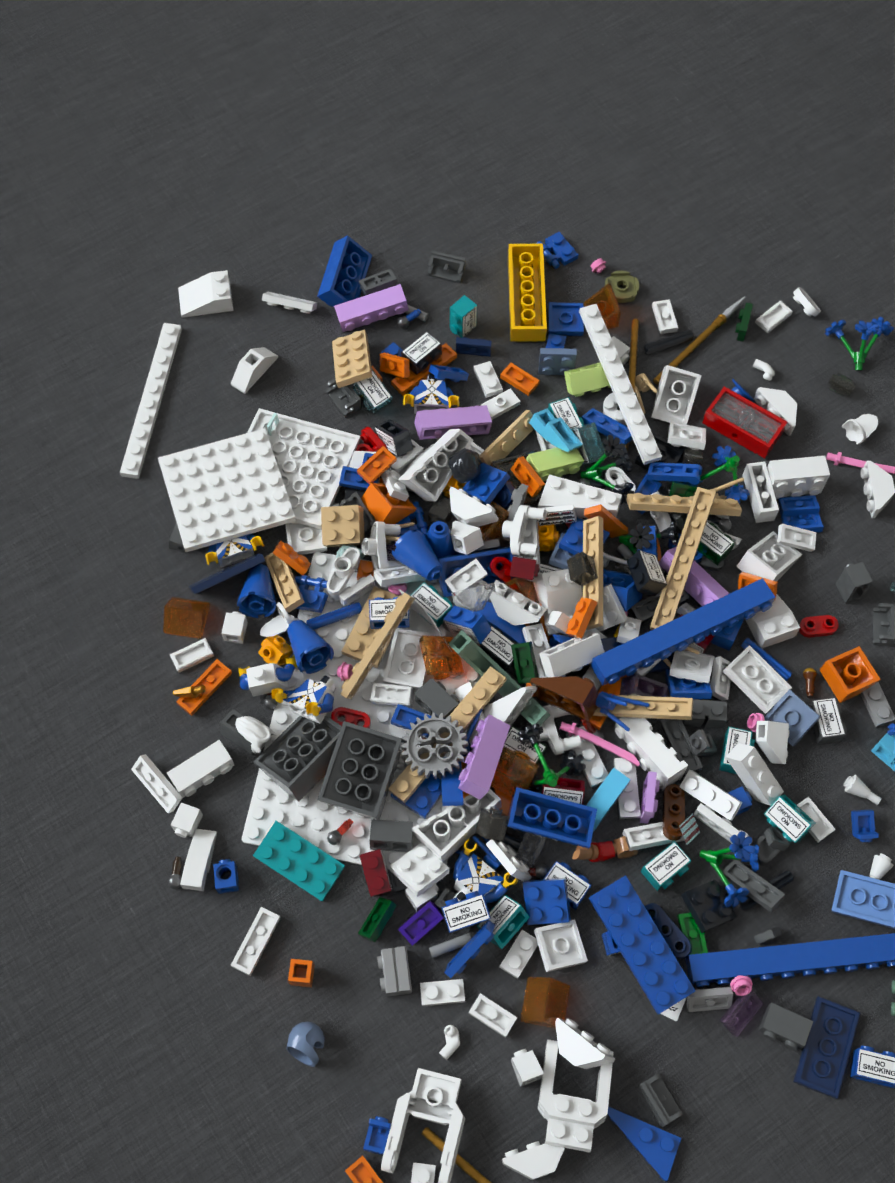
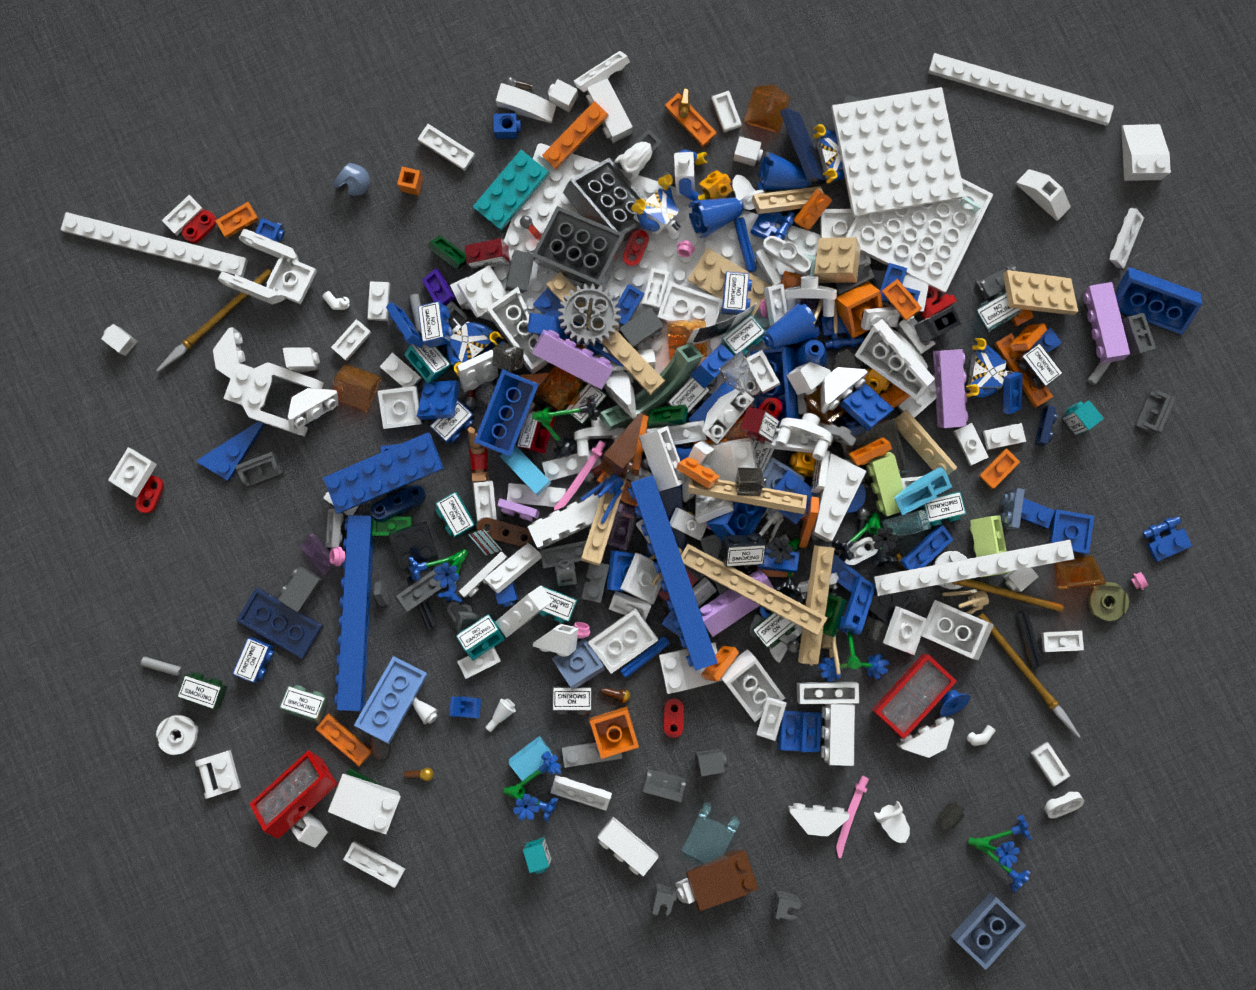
camera: 100 degrees right, 20 degrees up
tan plate [340,592,415,699] -> none
light grey brick [377,946,412,997] -> none
piece [397,309,422,329] -> none
black hair [449,448,481,484] -> none
yellow brick [508,244,547,341] -> none
dark green plate [735,302,753,342] -> none
none -> orange plate [542,101,609,170]

